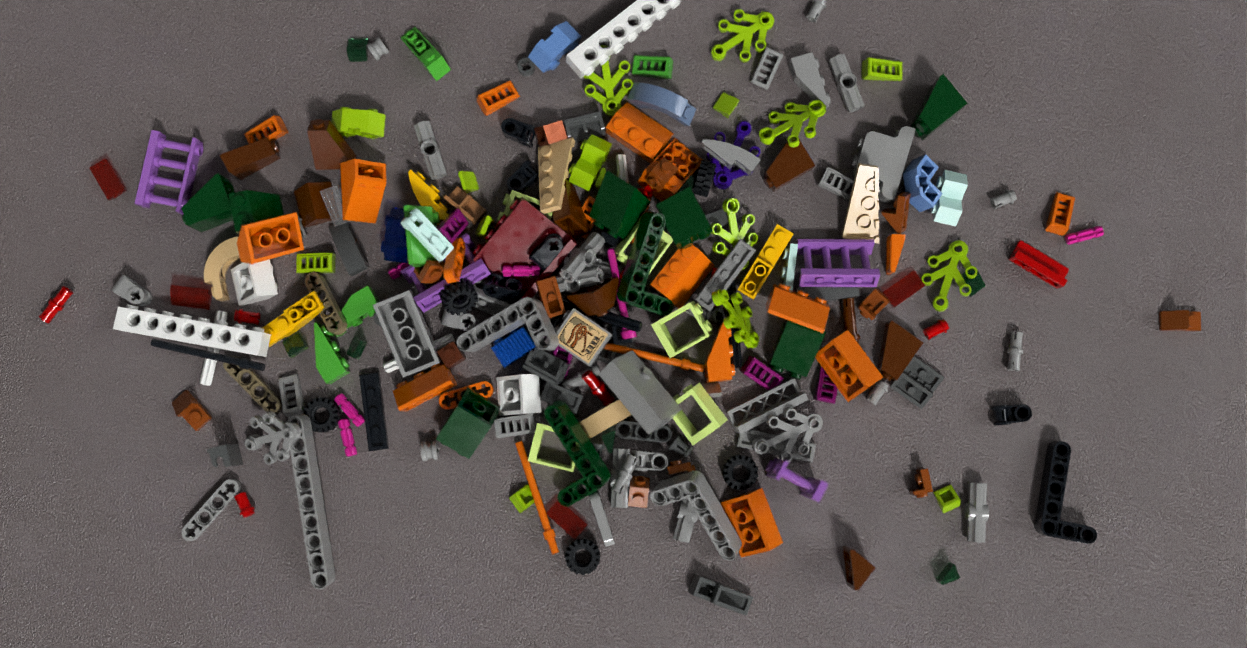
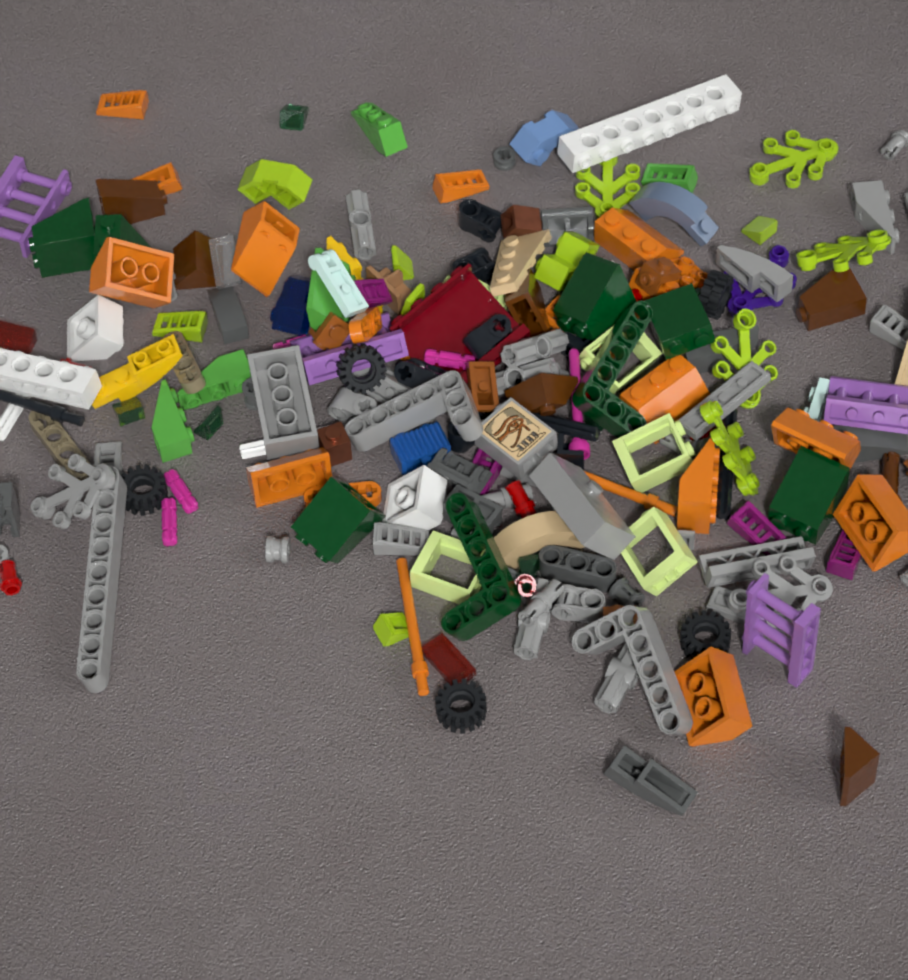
camera: 15 degrees right, 30 degrees down
tan arch [204,236,240,302] -> none
reddish brown slope [307,119,357,170] -> none
black tile [359,372,389,451] -> none
light grey wheel [366,37,389,61] -> none
light grey beam [589,490,615,547] -> none
bracket [628,476,650,508] -> none
yellow slope [737,224,794,300] -> none
light grey slope [751,47,783,90] -> none
none -> orange slope [96,90,149,120]
none -> pin [515,574,536,597]

